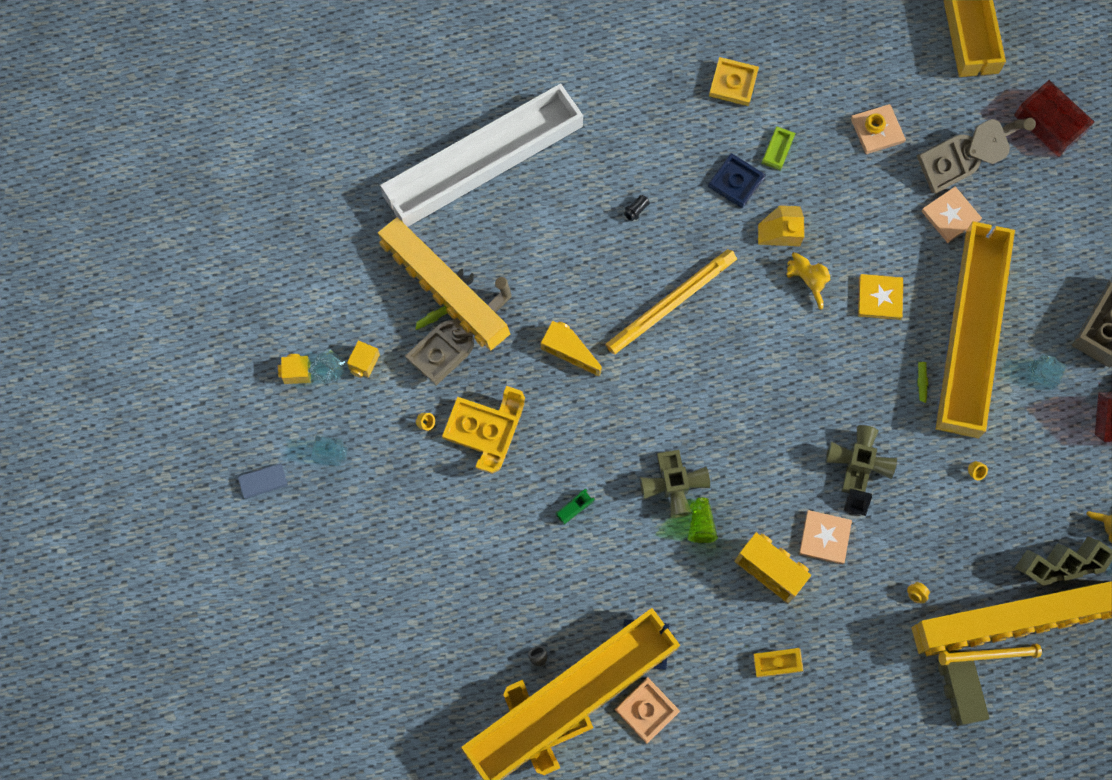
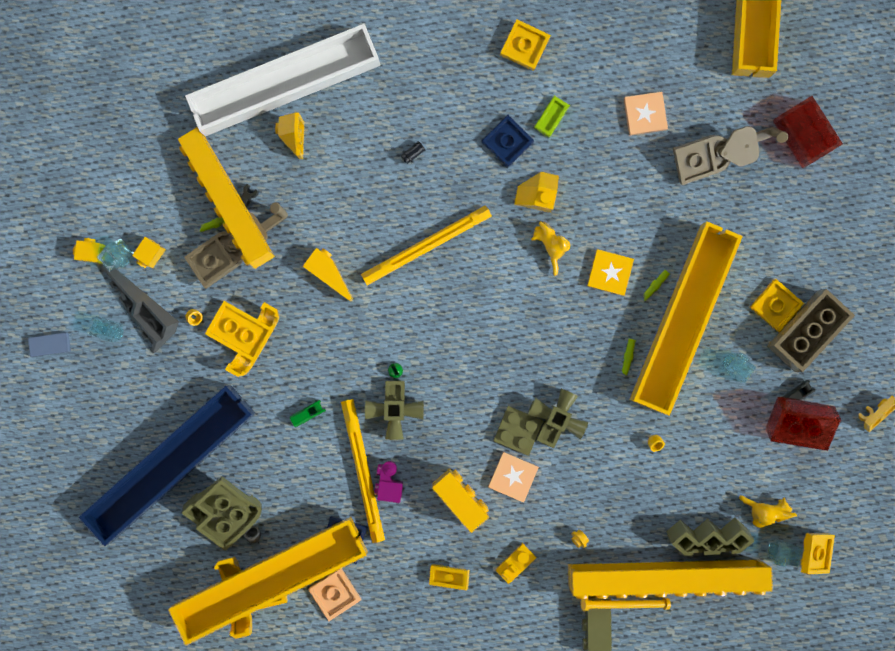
camera: 10 degrees right, 15 degrees up
clear neon green piece [687,497,718,543] -> none
black tile [844,488,872,516] -> none
yellow plate [865,113,886,134] -> none
light nougat tile [921,186,982,243] -> none
none -> dark blue piece [79,385,256,547]
none -> dark grey wedge [101,263,179,353]
none -> olive slope [182,476,262,551]
none -> yellow slope [275,113,304,159]
none -> yellow piece [341,399,385,543]
none -> magenta brick [374,461,403,503]
none -> green hinge [388,363,403,378]
none -> olive plate [493,406,544,456]
none -> yellow plate [495,543,536,584]
none -> lime piece [643,270,670,301]
none -> yellow tile [749,278,805,332]

